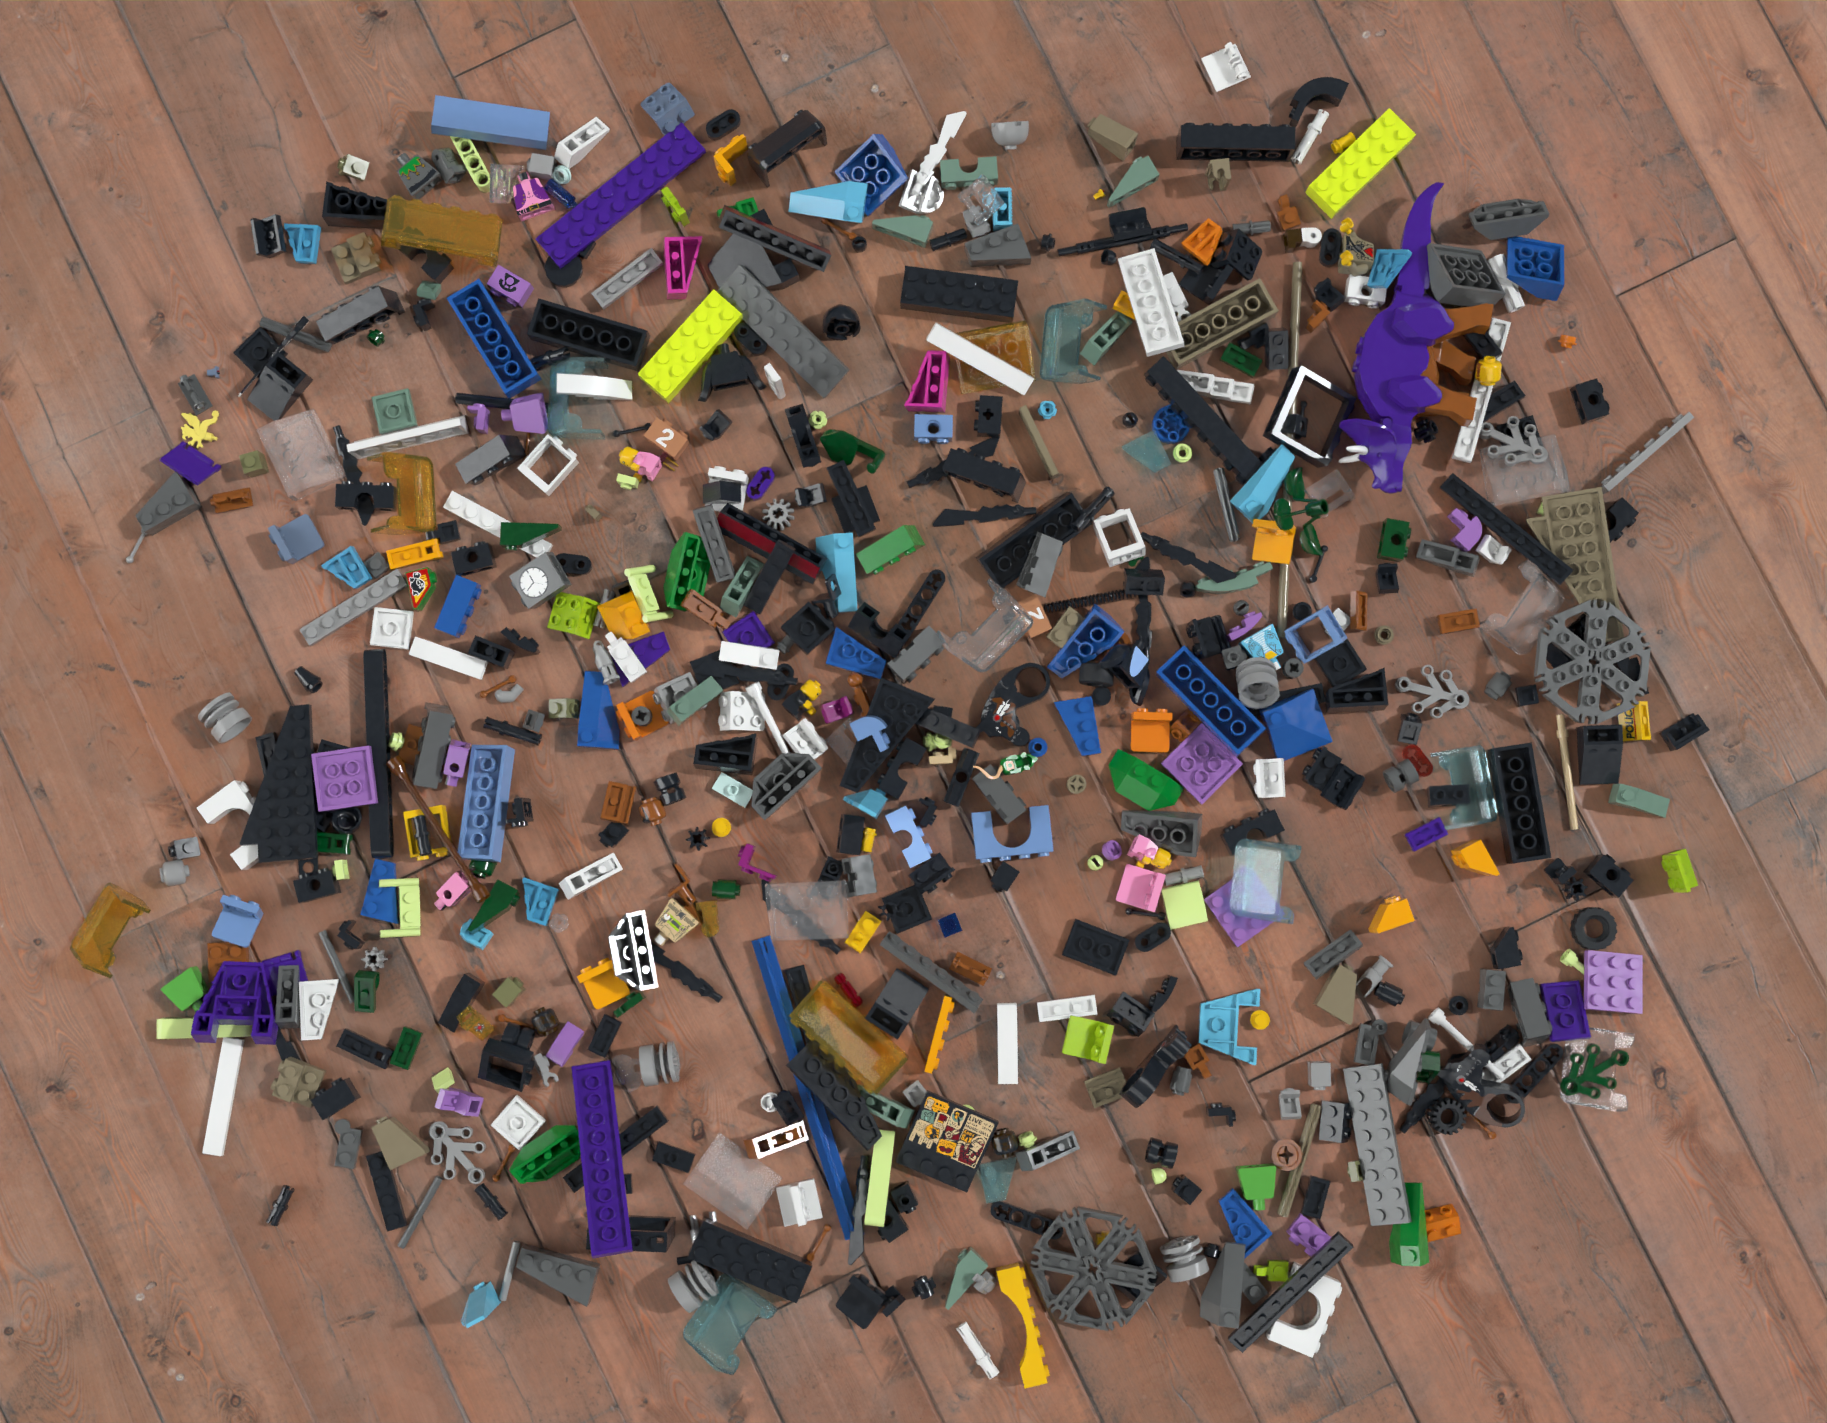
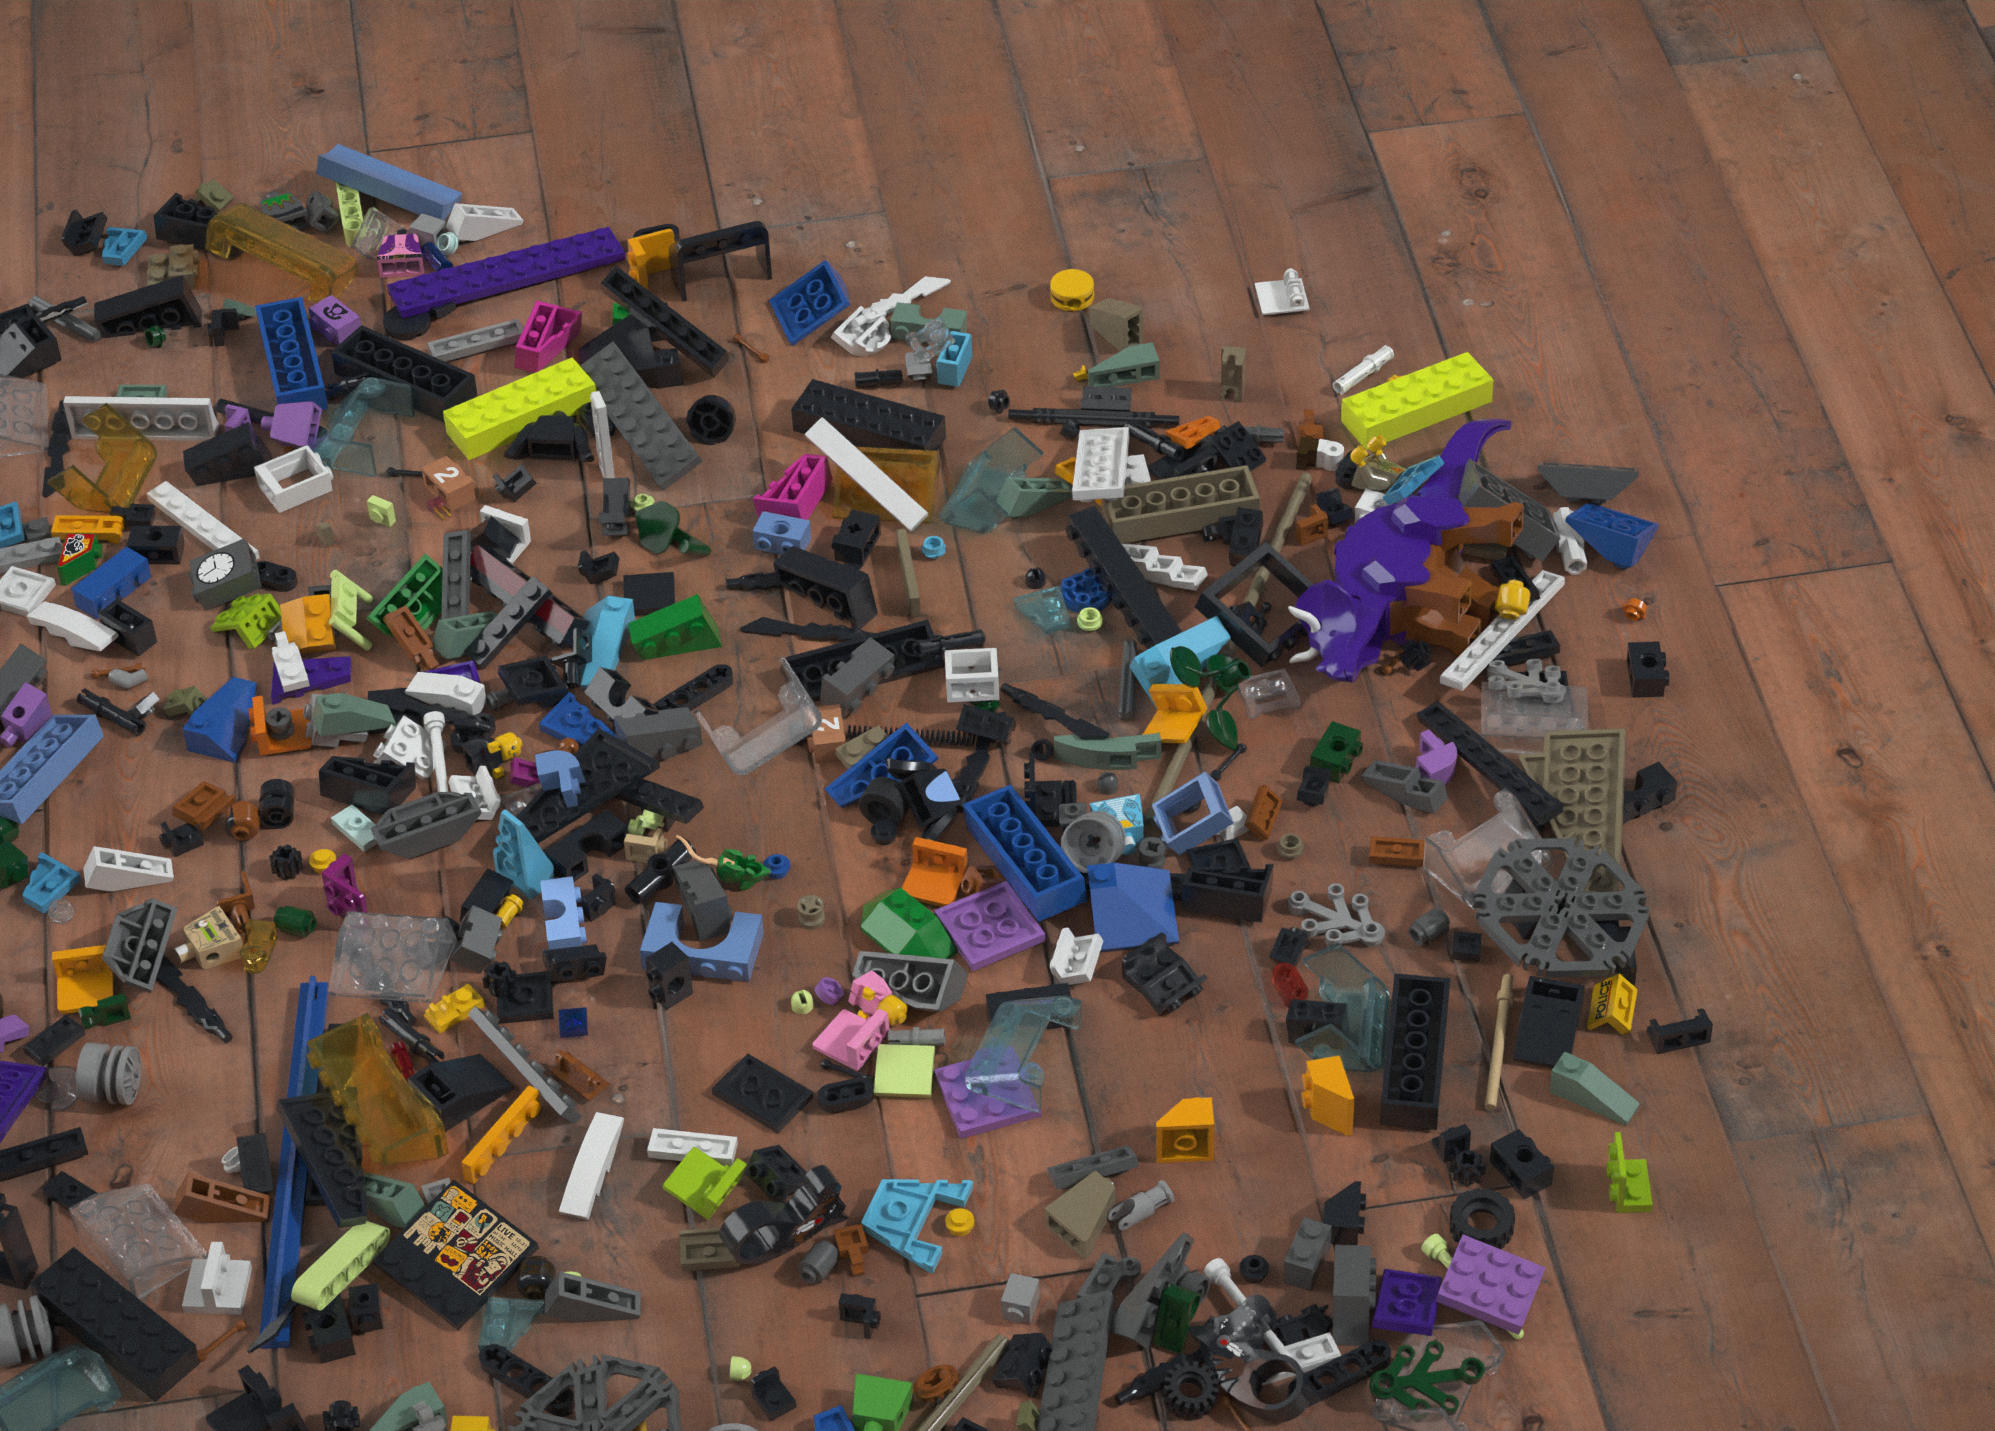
camera: 15 degrees right, 40 degrees down
black arch [335,481,397,511] -> none
black arch [393,227,454,284] -> none
dark green slope [500,522,562,551] -> none
black slope [501,627,540,654] -> none
black bracket [506,797,534,827] -> none
white slope [556,373,632,400] -> none
light grey piece [593,640,620,685] -> none
piece [619,447,662,482] -> none
sand blue bracket [640,83,695,136] -> none
lime wing [661,187,690,227] -> none
dark purple beam [746,467,775,501] -> none
light grey gear [762,499,795,531] -> none
medium azure wedge [789,181,868,223] -> none
black plate [827,460,876,537] -> none
black hinge [852,236,867,253] -> none
sand green slope [872,215,933,248] -> none
dark grey wedge [964,224,1031,267] -> none
black animal [976,663,1050,747] -> none
light grey cylinder [991,121,1029,150] -> none
blue wing [1054,696,1101,756] -> none
black wheel [1145,1137,1178,1169] -> none
black slope [1148,975,1178,1012] -> none
black brick [1176,123,1296,162] -> none
dark green plate [1220,342,1263,378] -> none
medium lavender slope [1227,611,1263,643] -> none
light grey bracket [1278,1088,1302,1120] -> none
black arch [1288,77,1349,127] -> none
black brick [1374,981,1405,1007] -> none
dark grey wheel [1382,759,1419,793] -> none
dark purple plate [1404,817,1448,852] -> none
white bracket [1475,534,1512,565] -> none
light grey plate [1601,412,1694,495] -> none
none -> black pin [379,1008,445,1064]
none -> yellow head [1050,269,1094,312]

